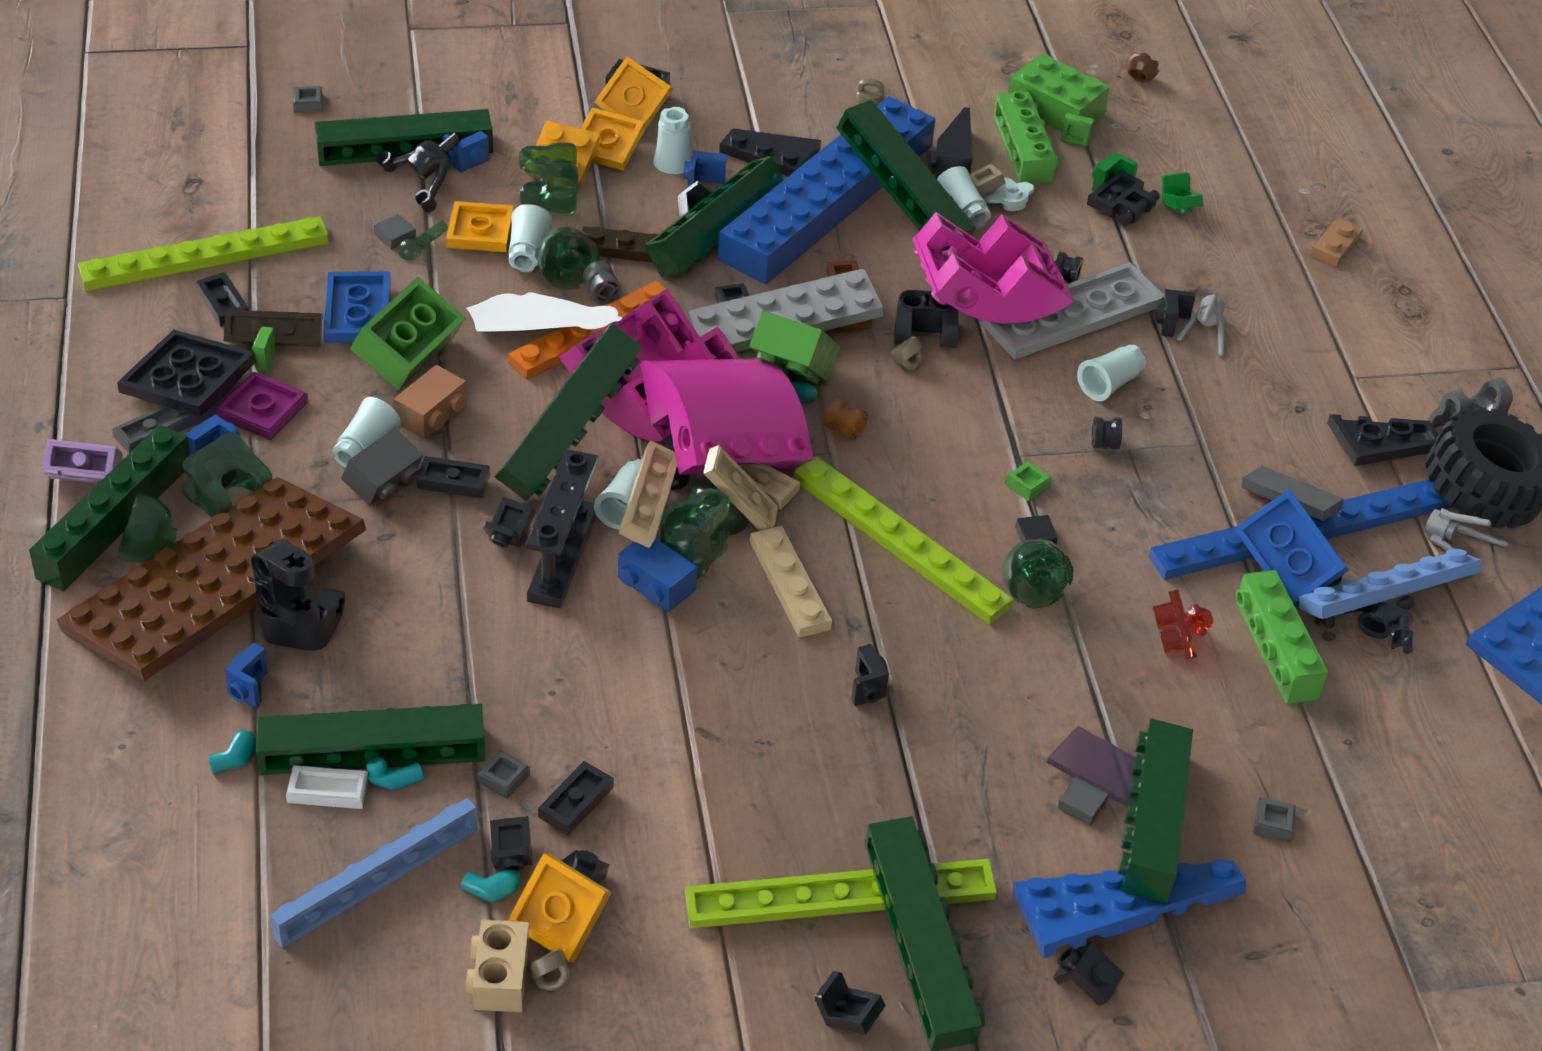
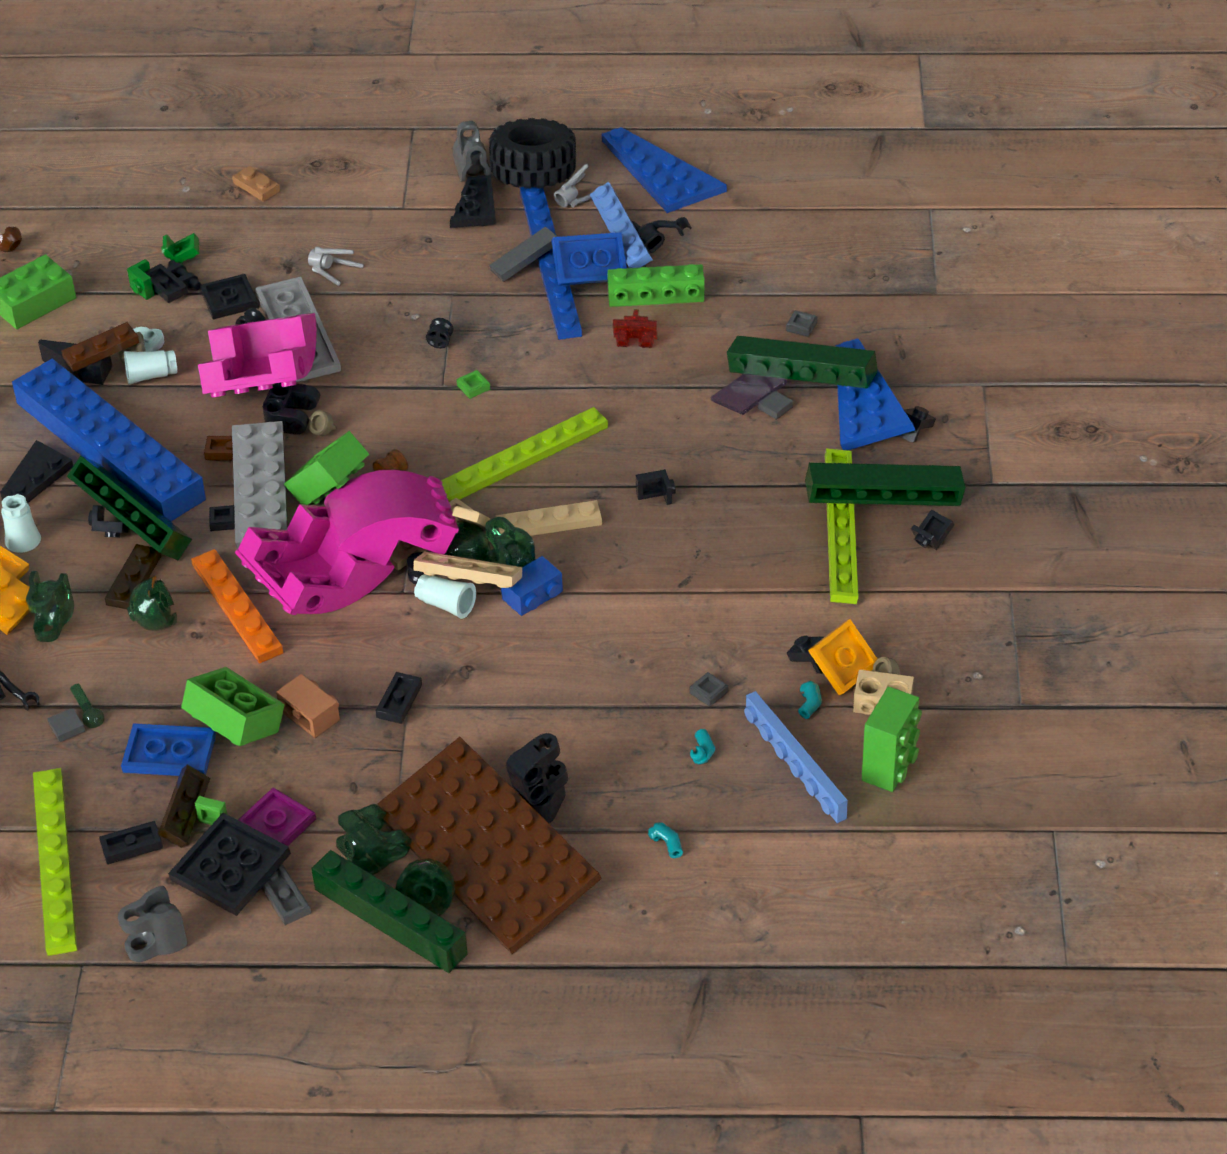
camera: 75 degrees left, 0 degrees up
lavender brick [42,439,123,484] -> none
blue bracket [185,414,241,465] -> none
blue bracket [224,642,268,708] -> none
dark green brick [256,704,485,775] -> none
white tile [286,765,369,809] -> none
light aqua plant [332,397,401,468] -> none
dark grey brick [341,428,423,506] -> none
light orange plate [446,201,514,252] -> none
white sticker [466,292,622,332] -> none
black bracket [483,497,536,548] -> none
black bracket [490,816,533,871] -> none
dark green brick [494,323,642,501] -> none
light aqua plant [508,205,553,273] -> none
black fence [526,449,598,609] -> none
black plate [538,761,614,835] -> none
dark grey wheel [583,261,621,304] -> none
blue bracket [683,150,727,187] -> none
dark green brick [836,99,976,251] -> none
bright green brick [994,91,1059,183] -> none
clear green cylinder [1003,538,1073,609] -> none
black tile [1015,515,1058,550] -> none
bright green tile [1061,112,1094,147] -> none
light aqua plant [1077,344,1146,401] -> none
black bracket [1156,289,1195,337] -> none
none -> reddish brown plate [61,322,140,372]
none -> dark grey piece [118,886,187,962]
none -> black tile [200,274,259,320]
none -> bright green brick [862,686,922,792]

